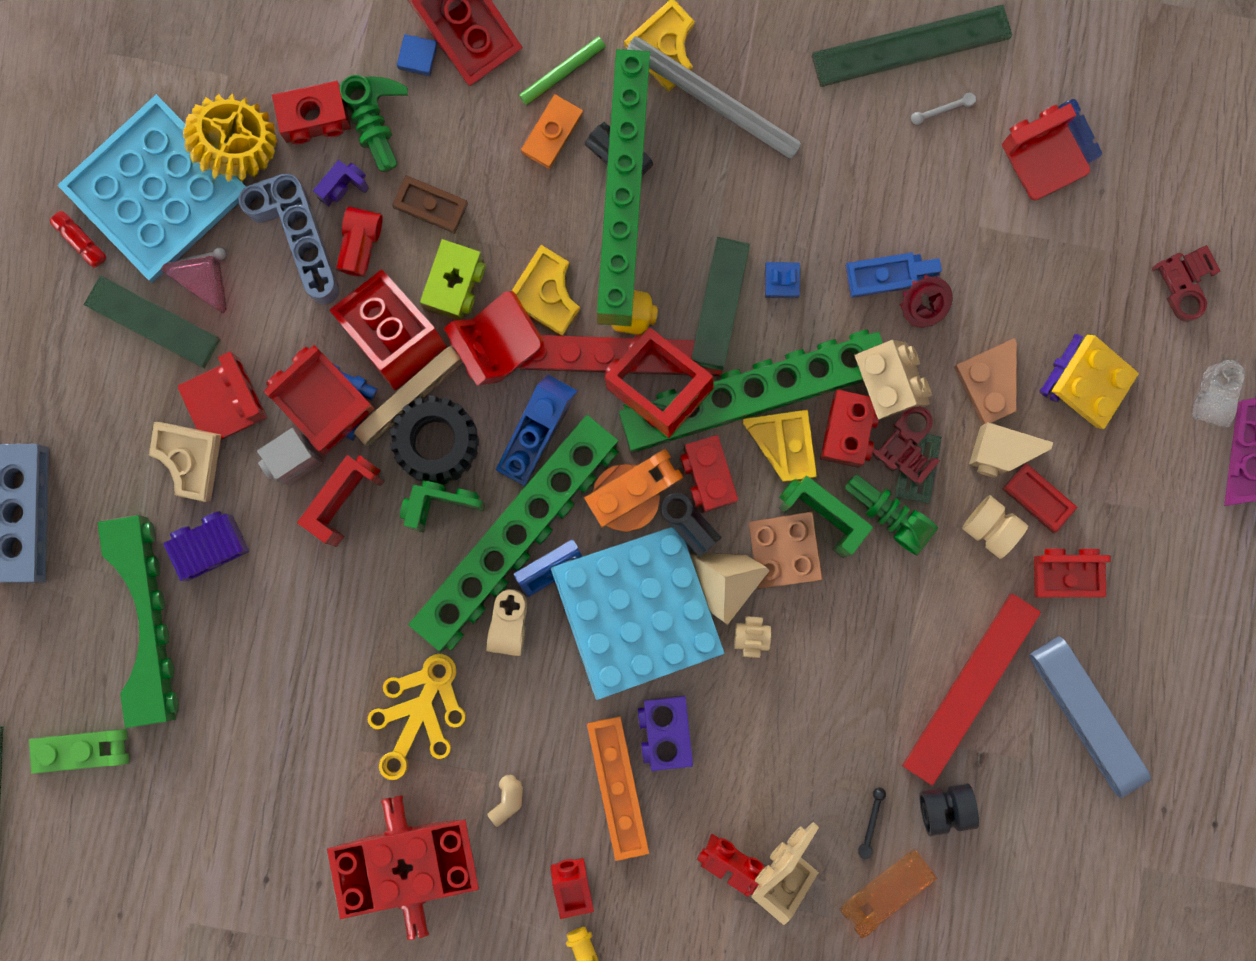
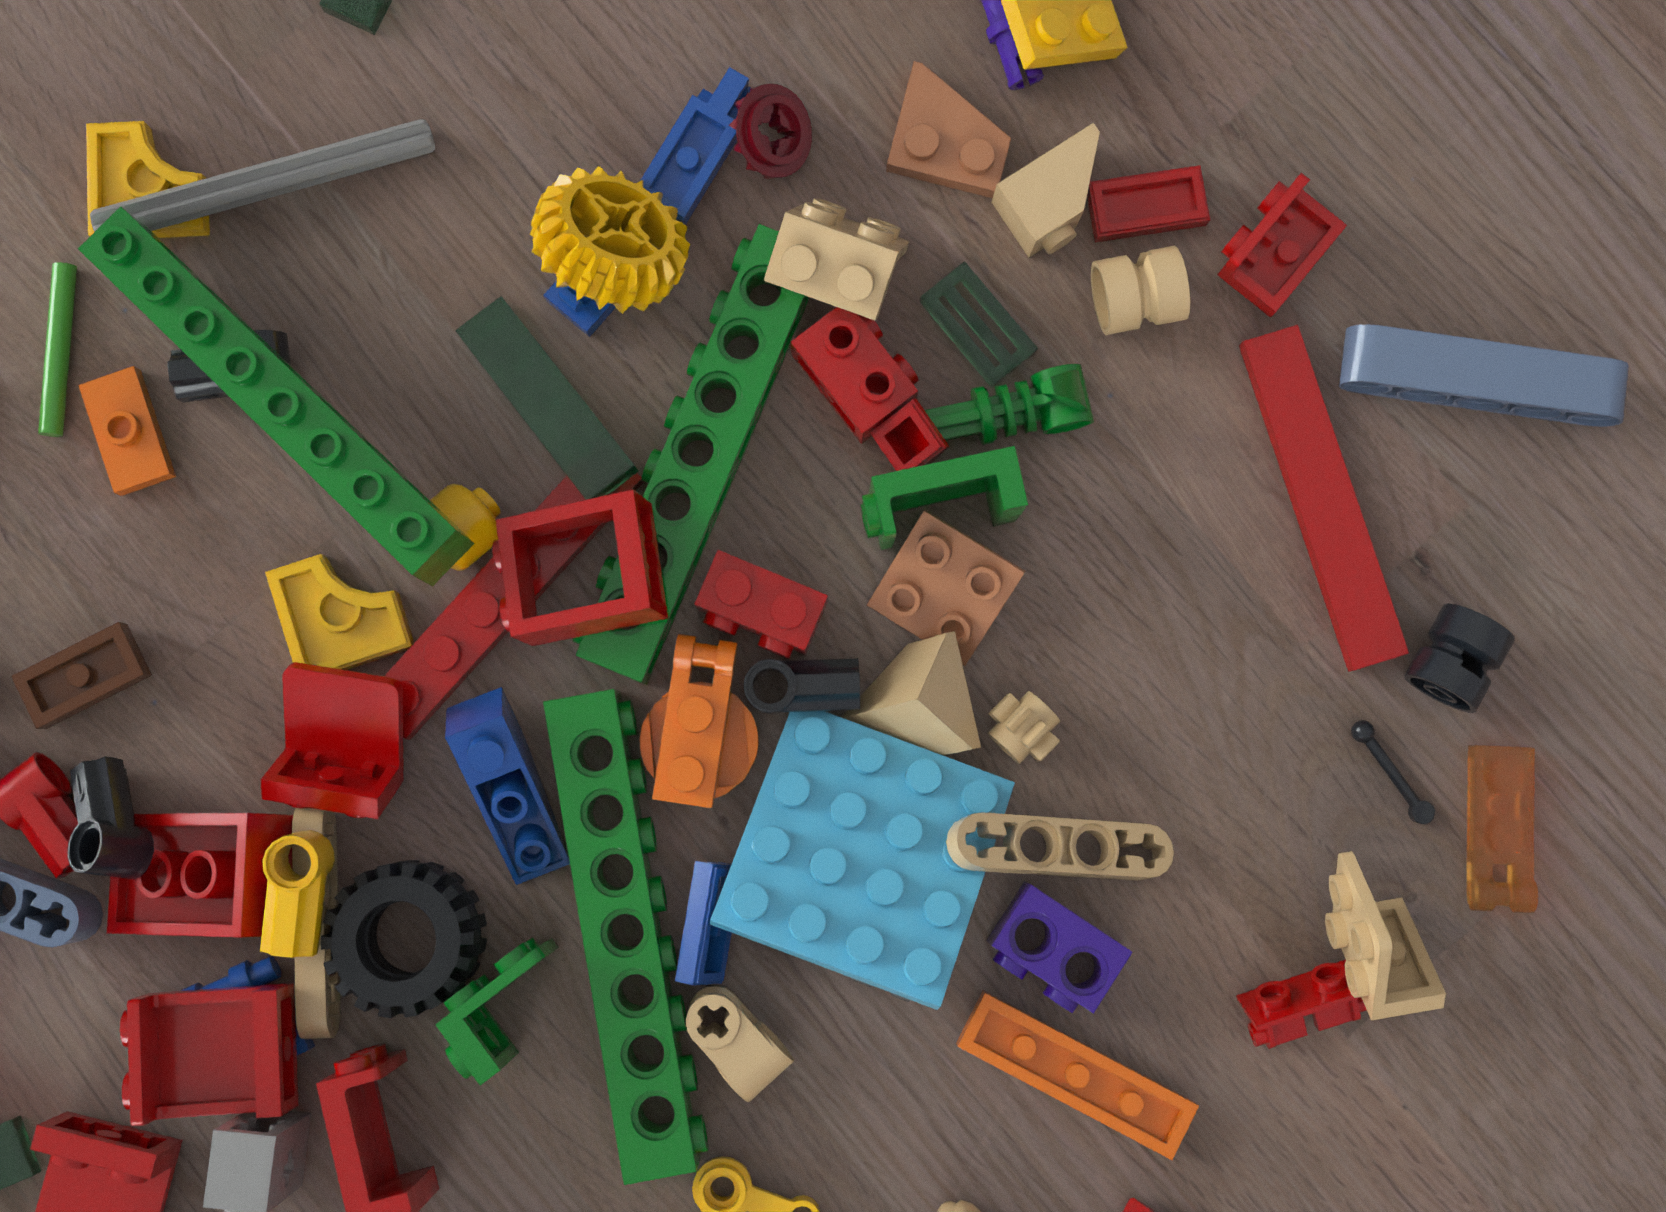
camera: 50 degrees left, 0 degrees up
lime brick [420,239,486,320] -> none
yellow wing [743,410,817,482] -> none
dark red piece [872,406,940,486] -> none
none -> black piece [67,756,154,880]
none -> yellow piece [260,830,335,958]
none -> yellow gear [530,166,690,314]
none -> red slope [870,398,949,471]
none -> tan beam [946,812,1174,881]

